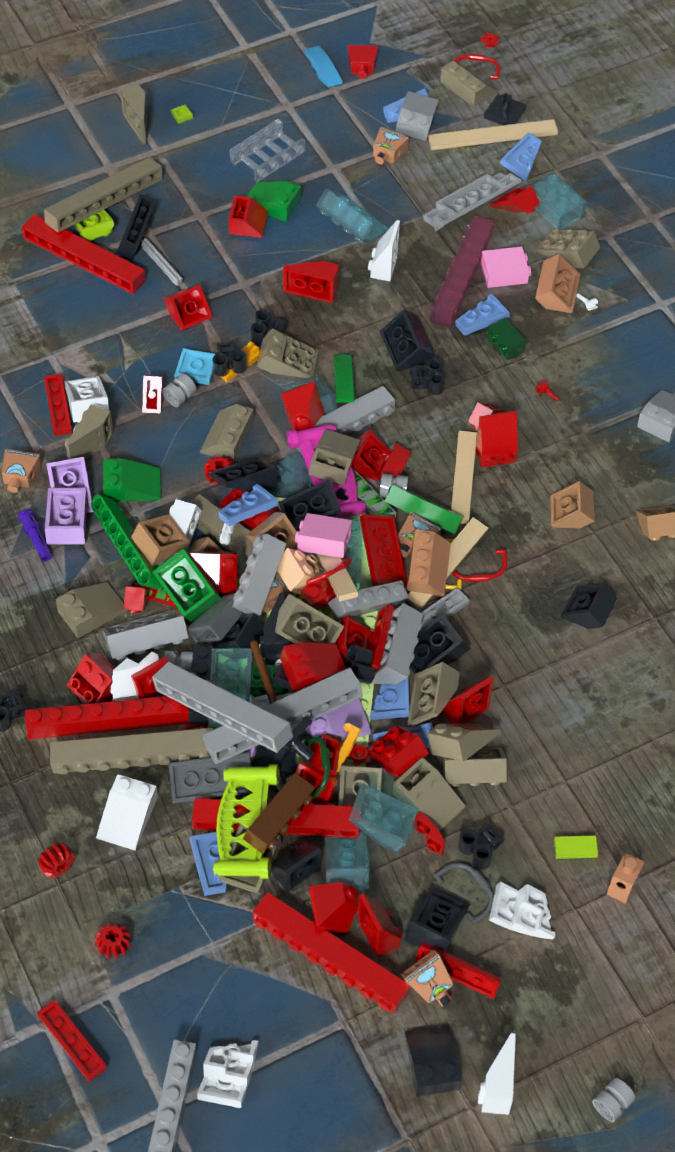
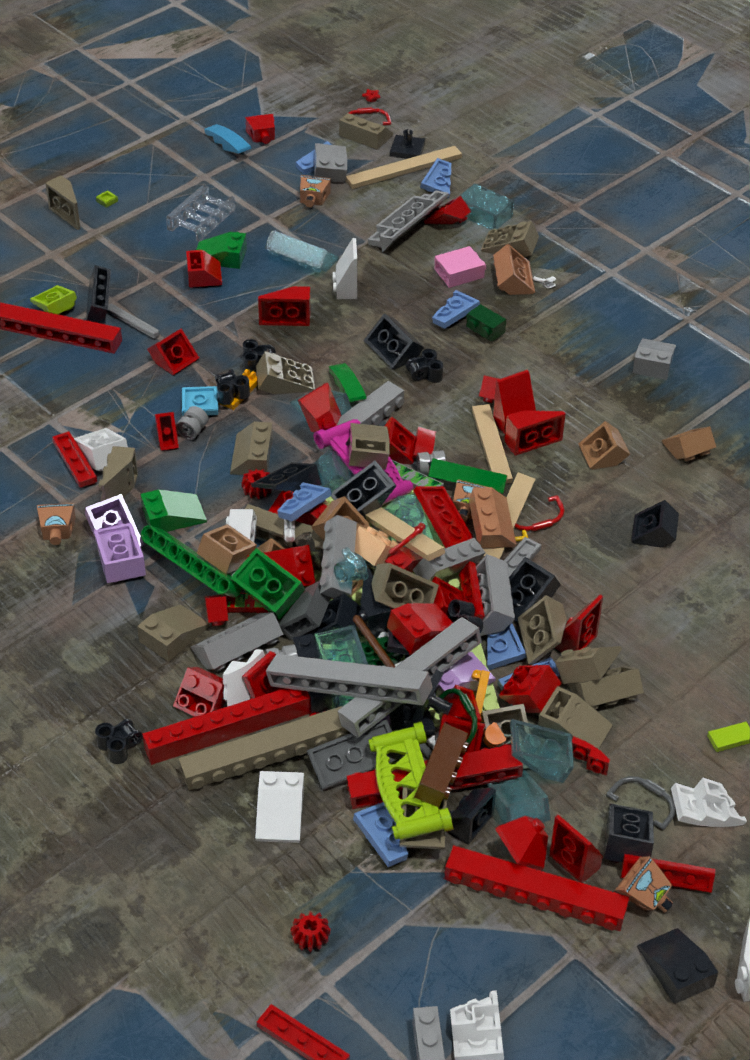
camera: 15 degrees left, 10 degrees down
dark purple pin [18,509,52,562] -> none
red gear [37,842,75,878] -> none
dark tan brick [44,157,162,232] -> none
bright pink brick [295,513,352,558] -> none
red plate [348,743,371,767] -> none
clear pink brick [429,216,494,328] -> none
black piece [458,823,505,870] -> none
red hand [535,382,559,401] -> none
none -> clear light blue piece [334,547,369,583]
none -> orange brick [483,722,506,748]
none -> red slope [504,410,566,456]

